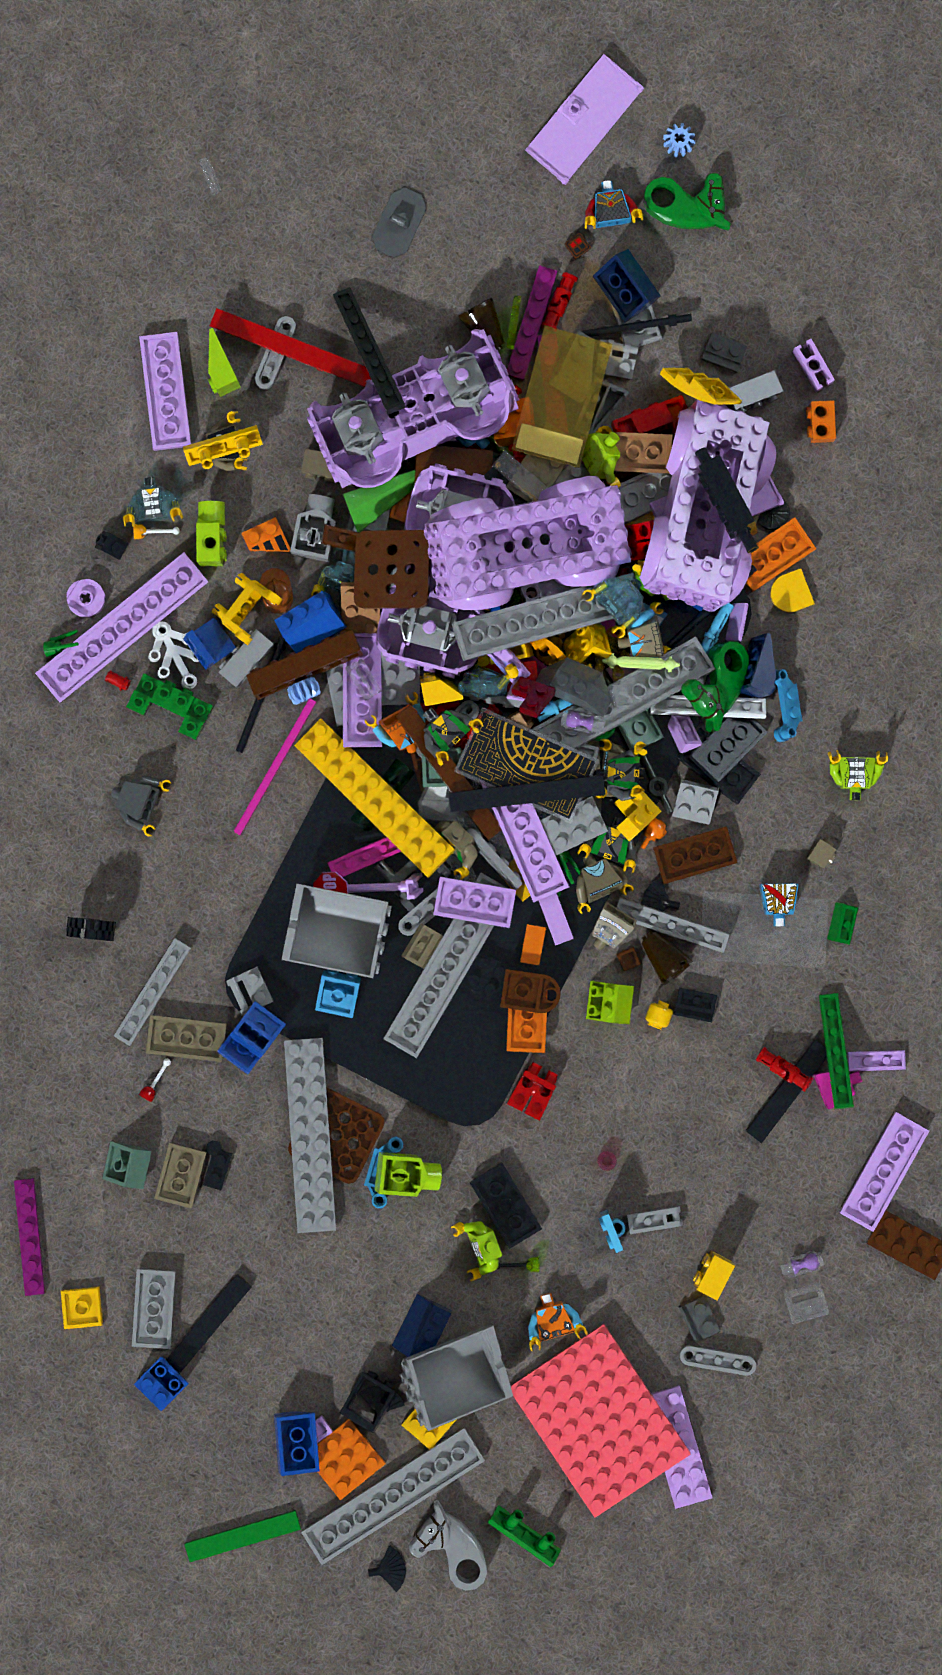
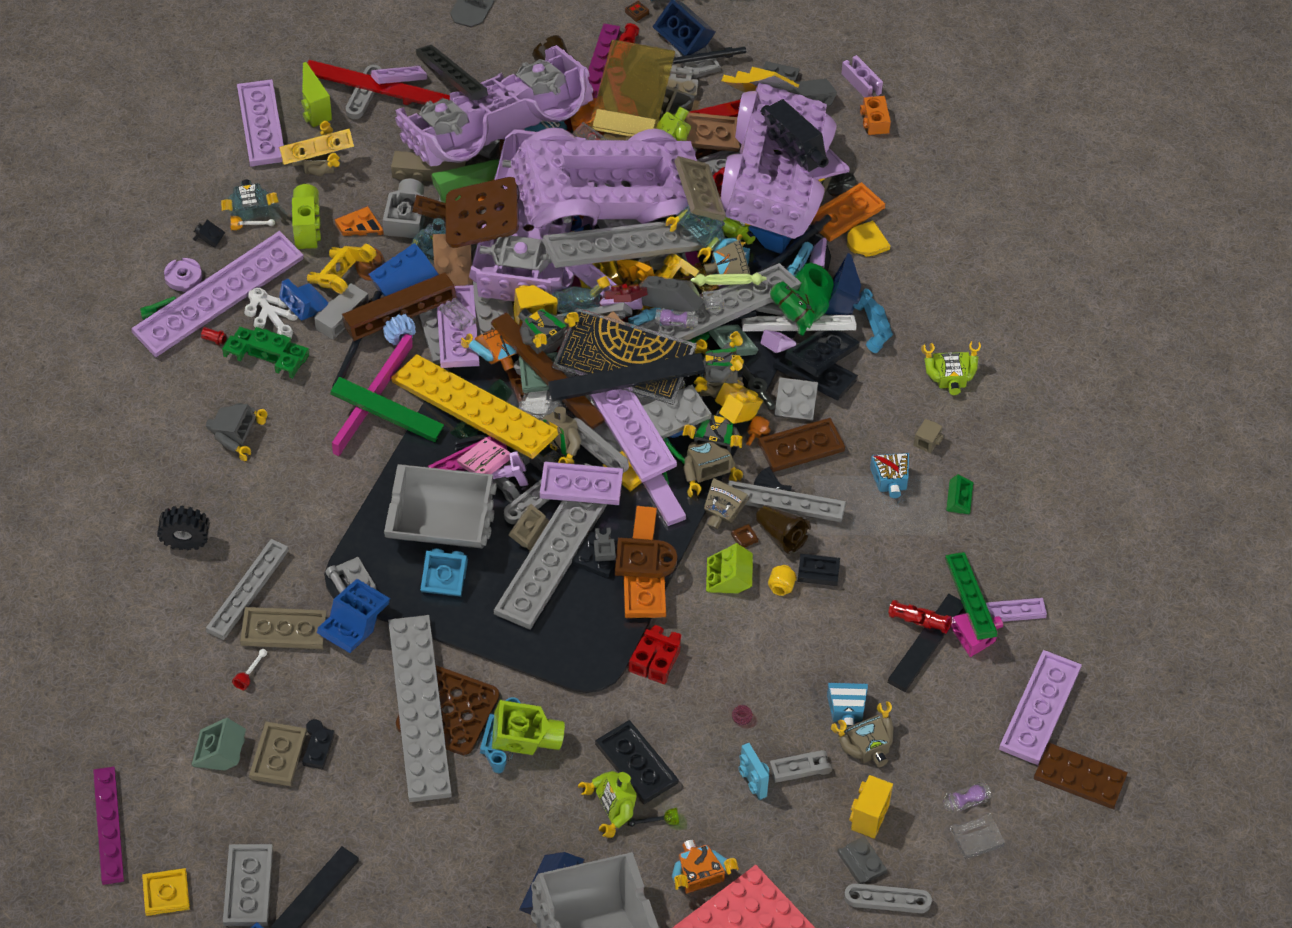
camera: 10 degrees left, 35 degrees down
clear neon green tile [506,295,522,349] -> none
none -> green tile [330,377,444,442]
none -> lavender tile [371,66,427,84]
none -> bright pink tile [457,438,510,474]
none -> dark grey plate [594,528,616,561]
none -> dark tan plate [674,156,726,221]
none -> dark azure torso [827,683,868,728]
none -> dark tan torso [831,701,894,767]

